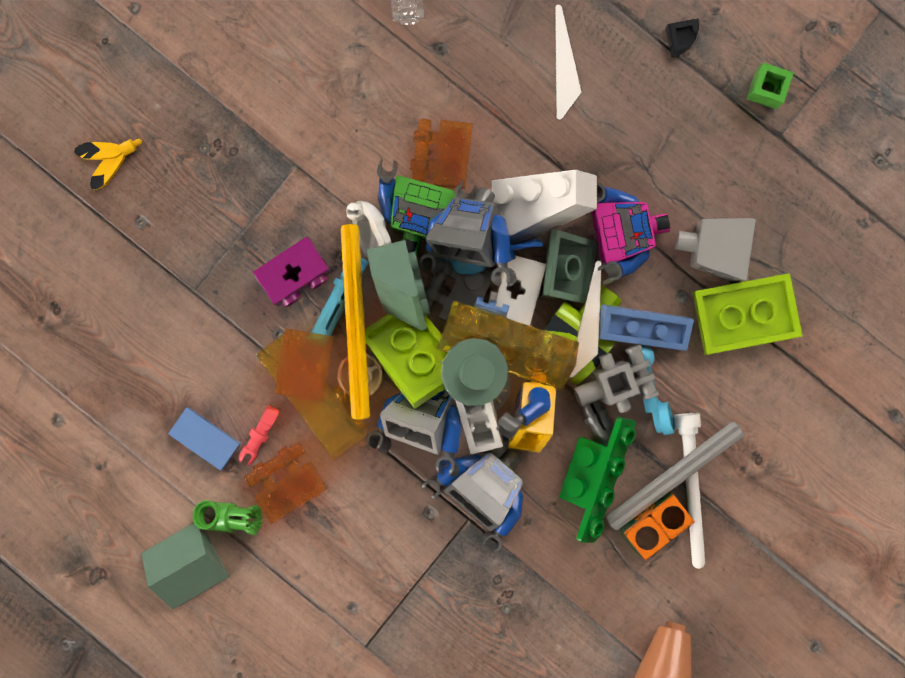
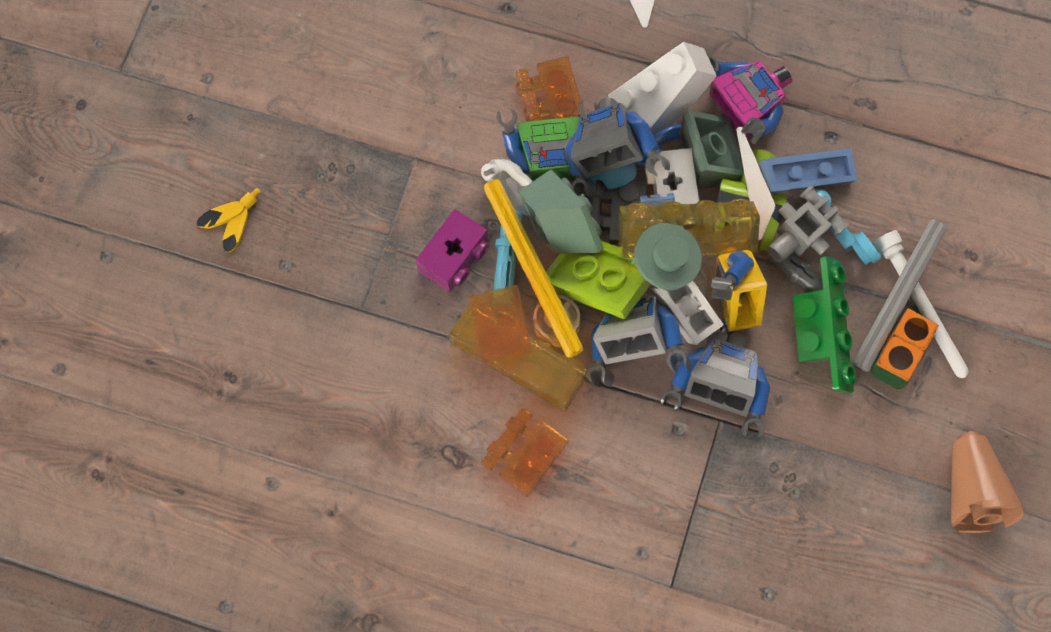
camera: 15 degrees left, 15 degrees down
sand green slope [141,523,230,609] -> none
medium blue tile [168,407,242,471] -> none
bright green connector [193,500,264,535] -> none
coral piece [239,405,280,466] -> none
light grey torso [675,218,756,283] -> none
lime plate [692,273,803,355] -> none

